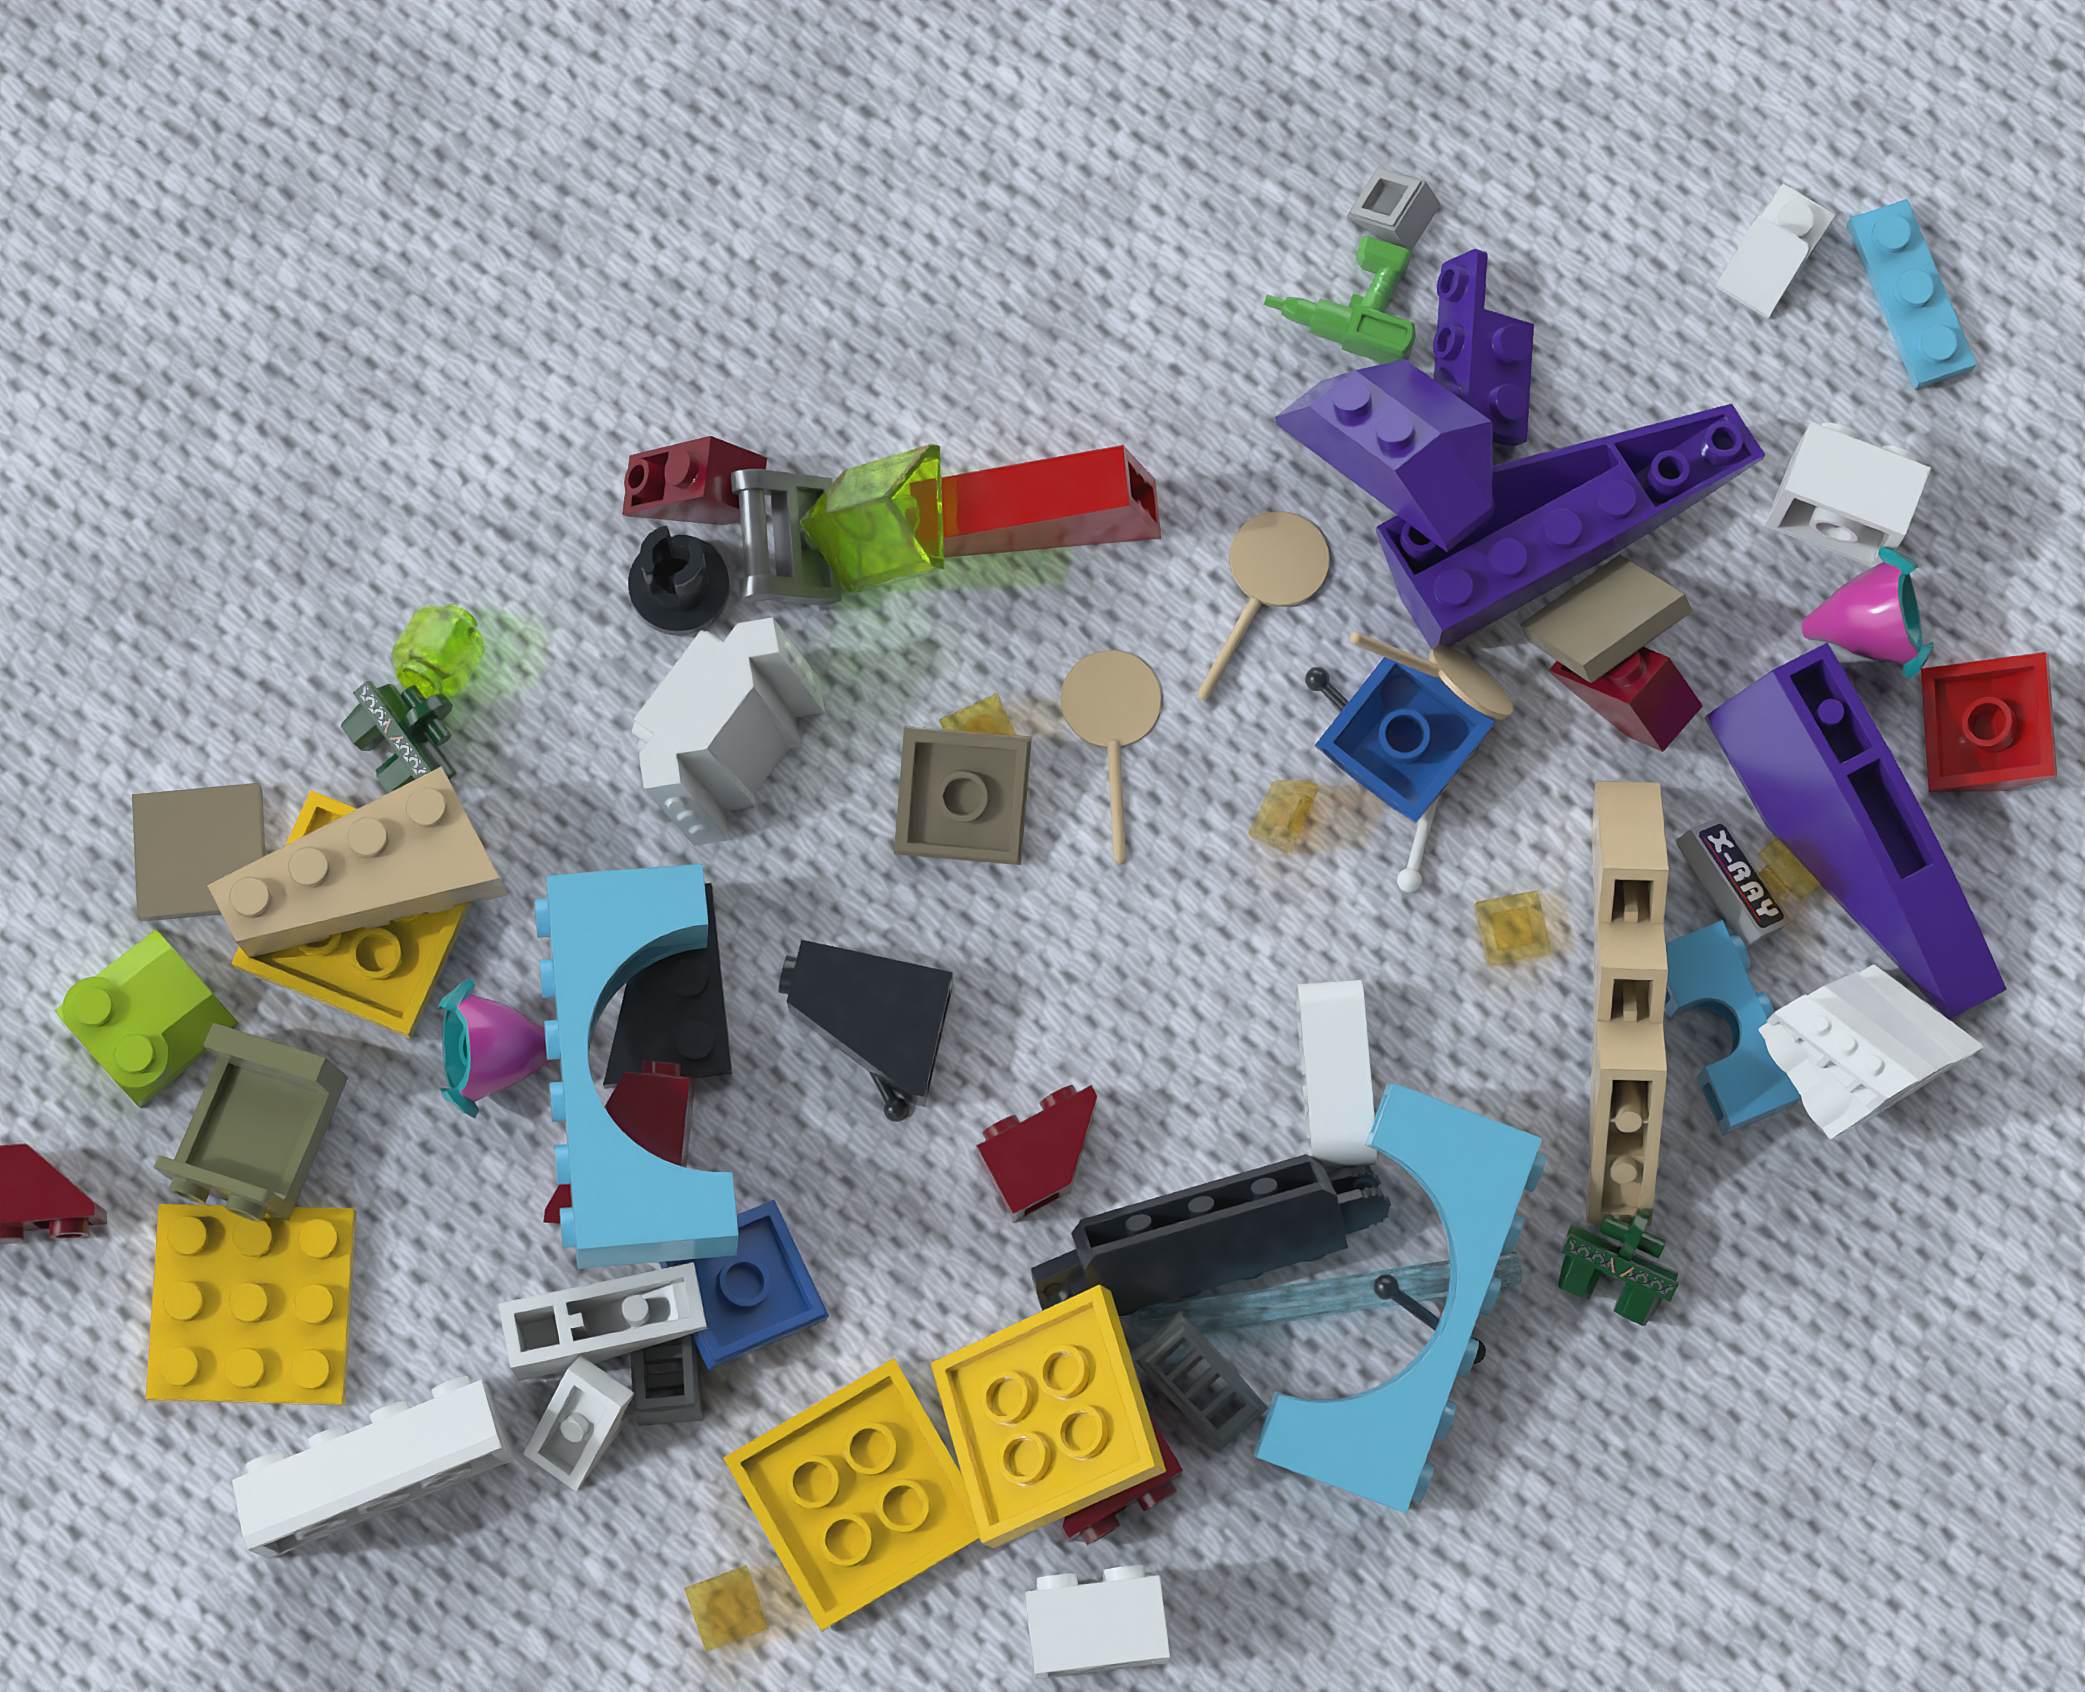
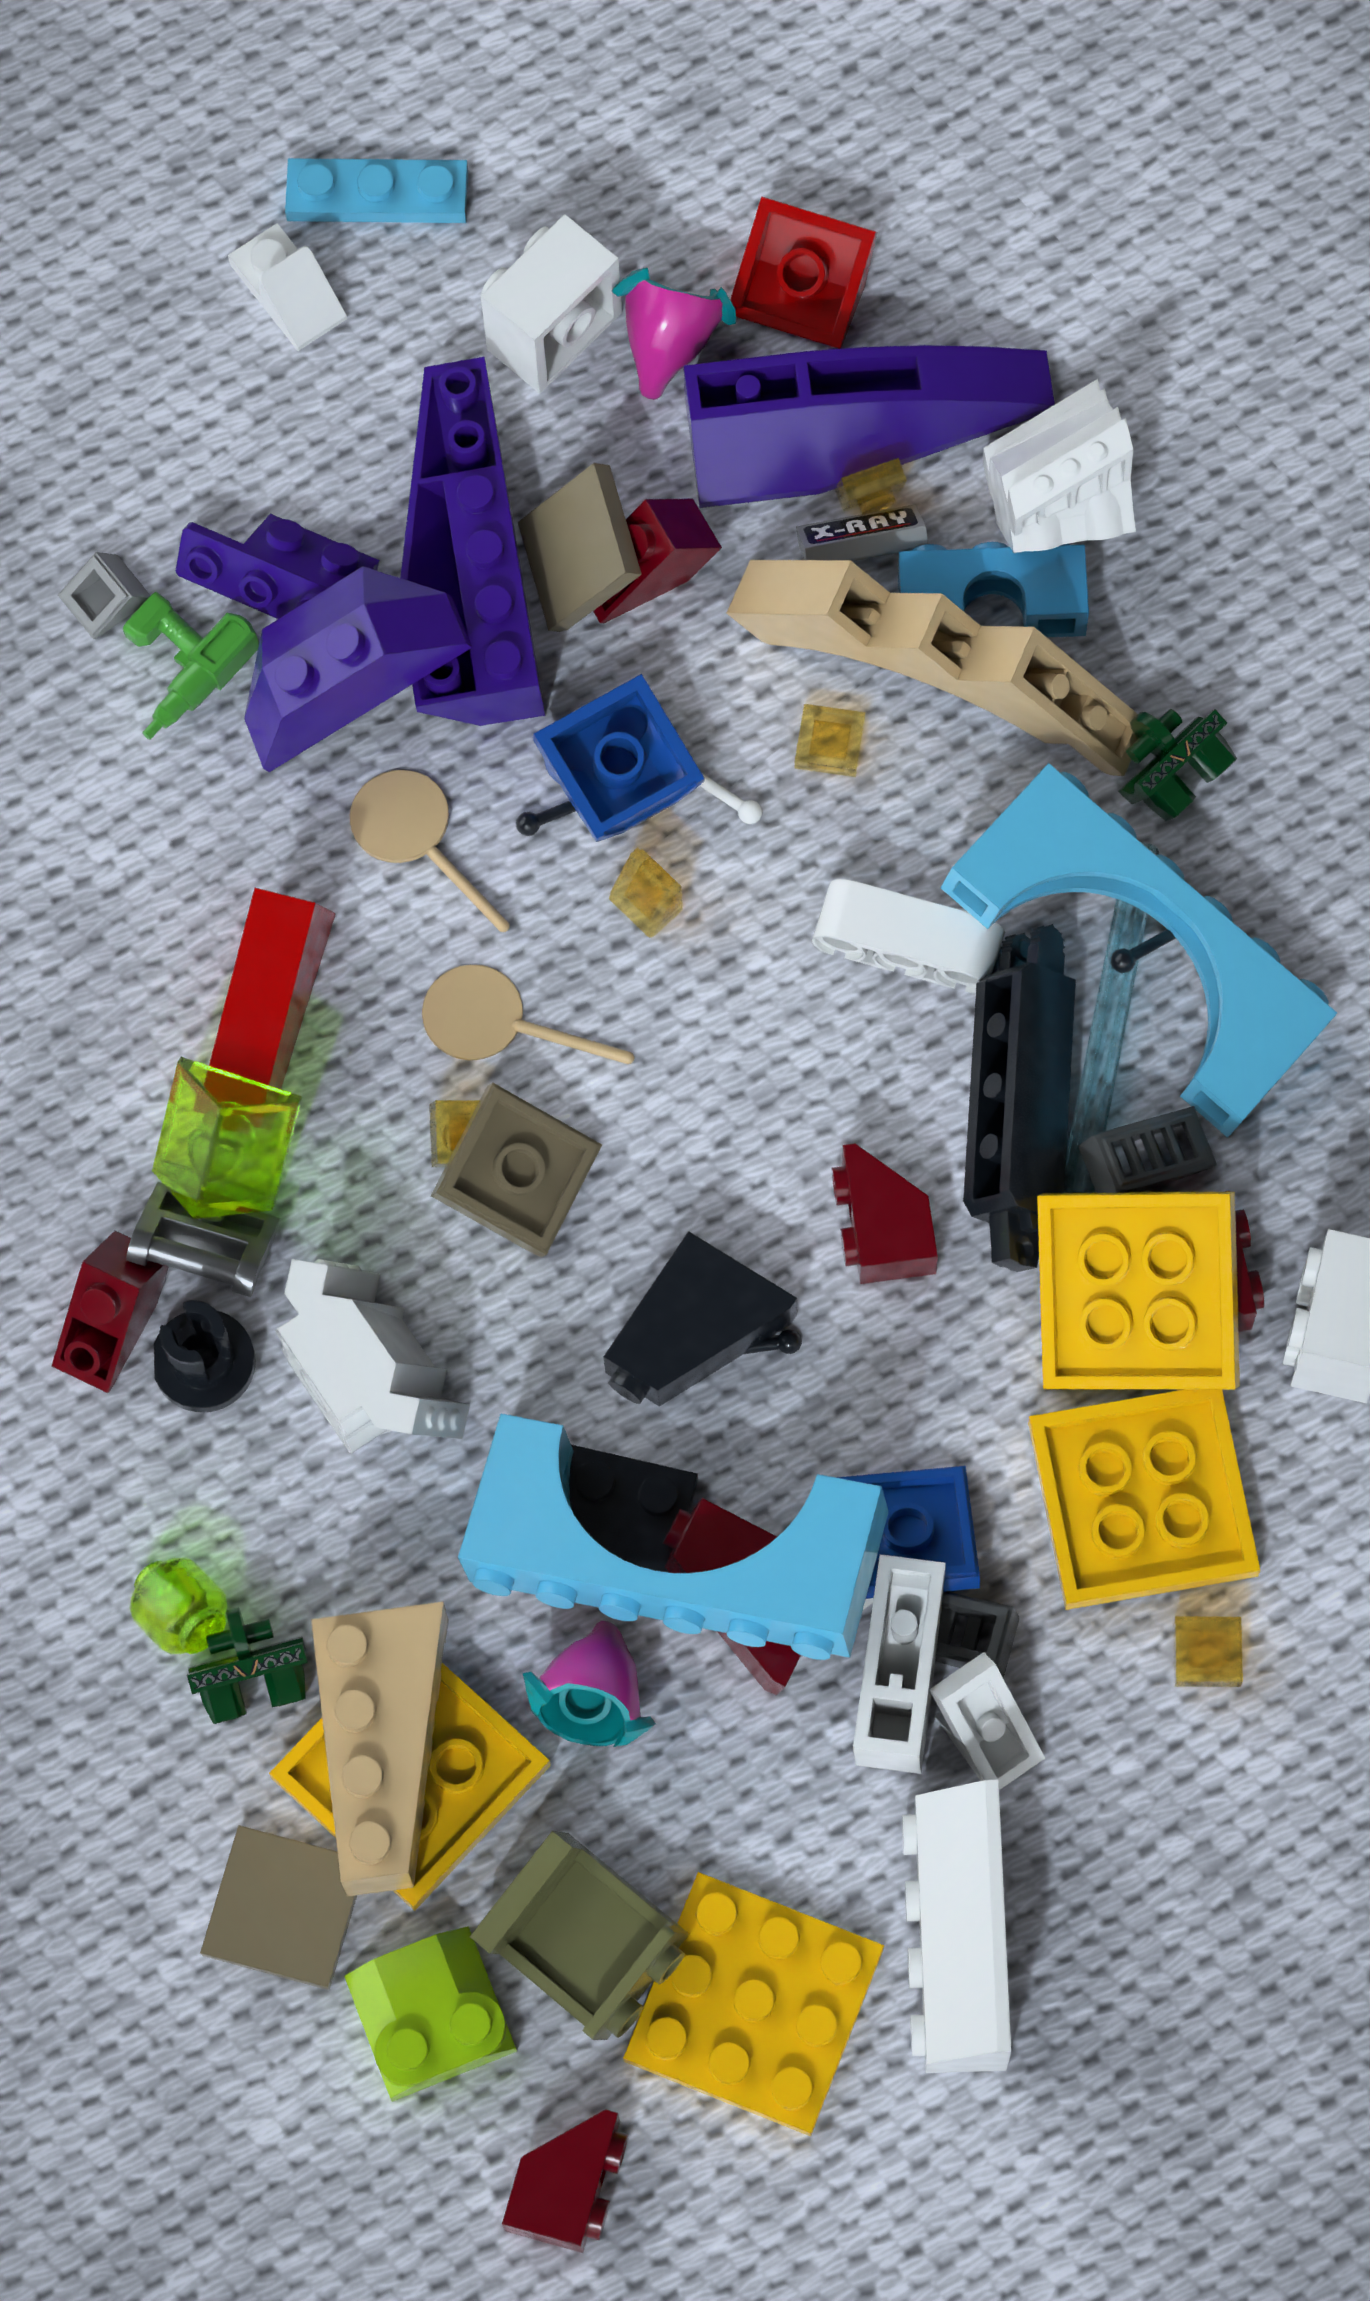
camera: 65 degrees left, 5 degrees down
tan piece [1350,632,1513,720] -> none

